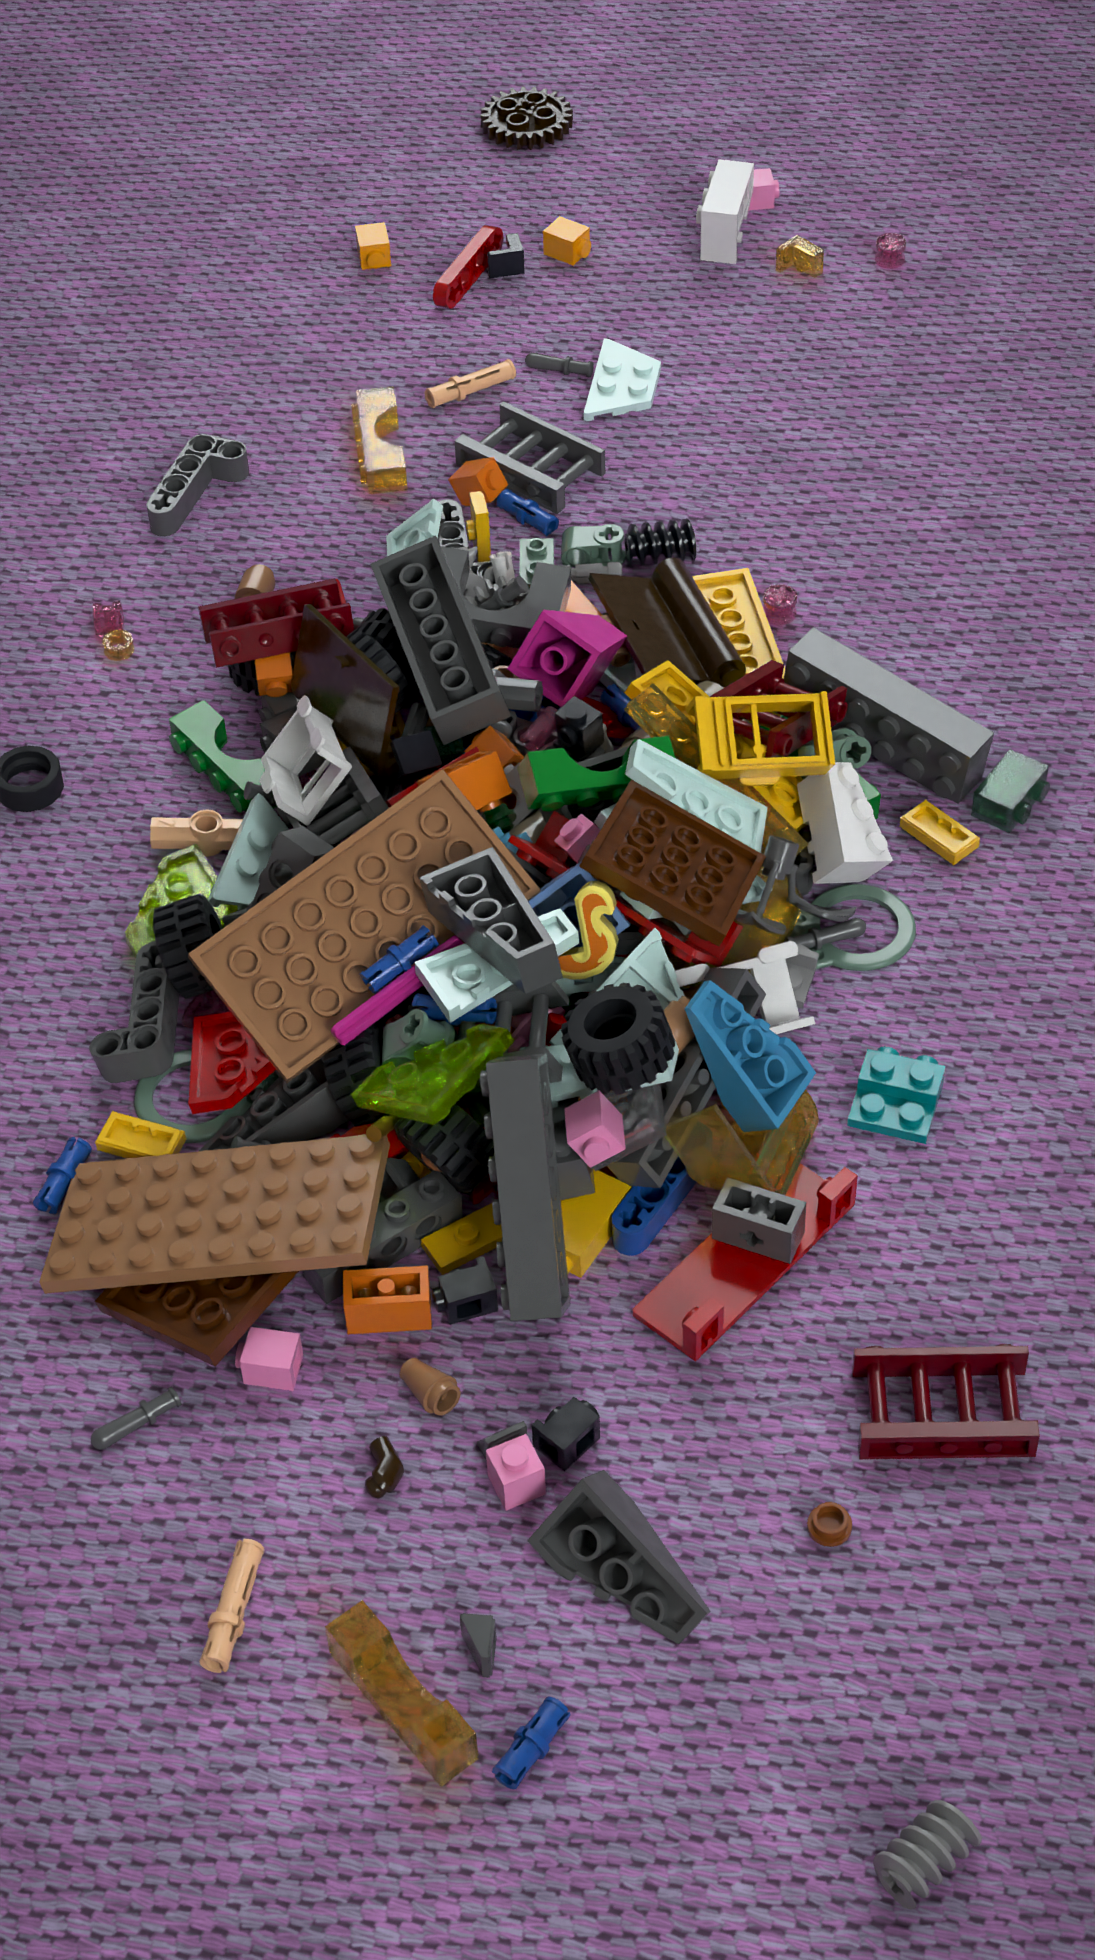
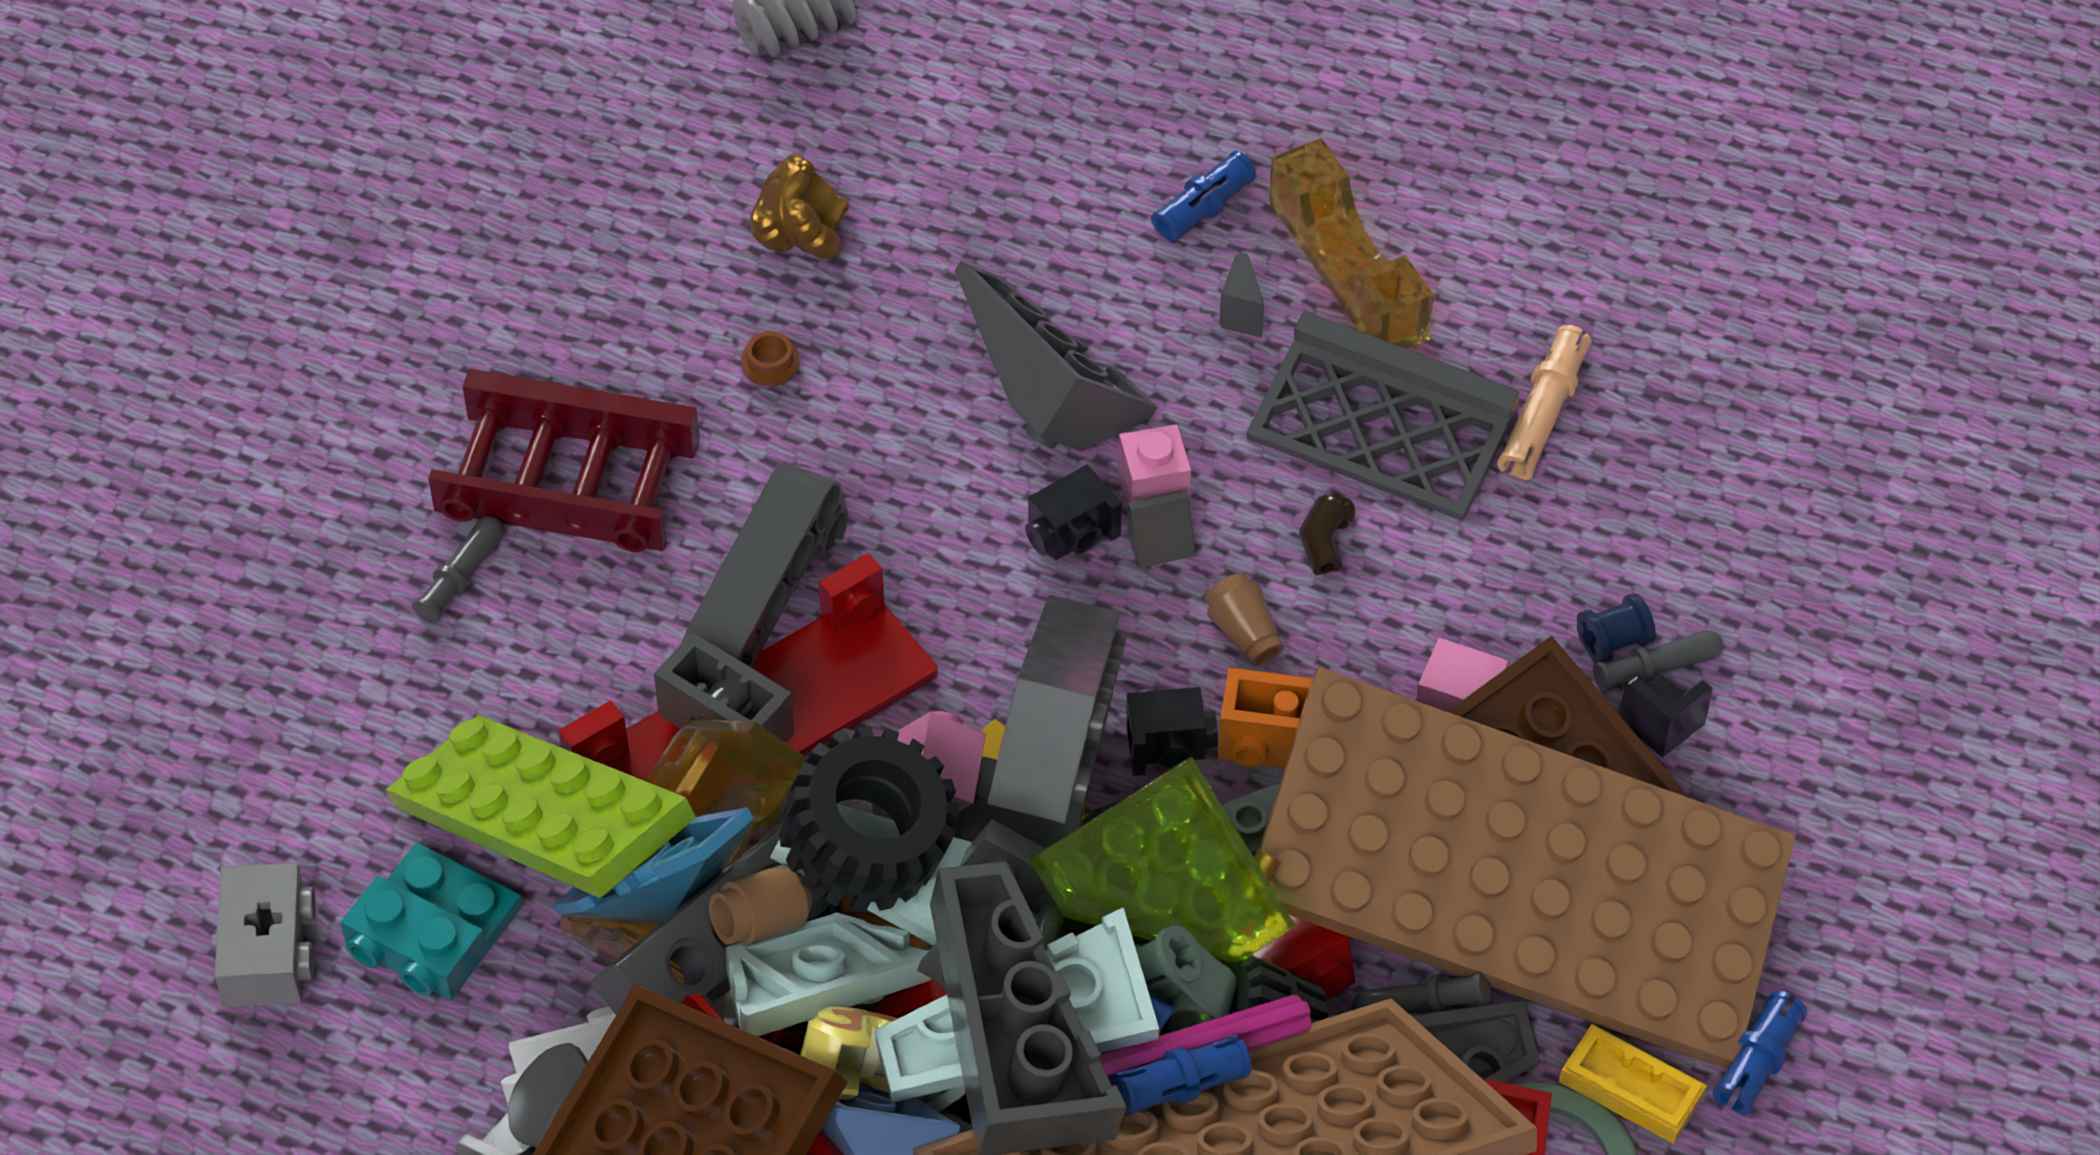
camera: 170 degrees left, 5 degrees up
none -> light grey brick [215,863,316,1007]
none -> lime plate [385,715,696,898]
none -> dark grey piece [412,516,504,623]
none -> dark grey beam [682,462,848,668]
none -> pearl gold hair [750,152,849,260]
none -> dark grey fence [1246,310,1519,521]
none -> dark blue bush [1577,593,1656,663]
none -> black panel [1619,676,1713,758]

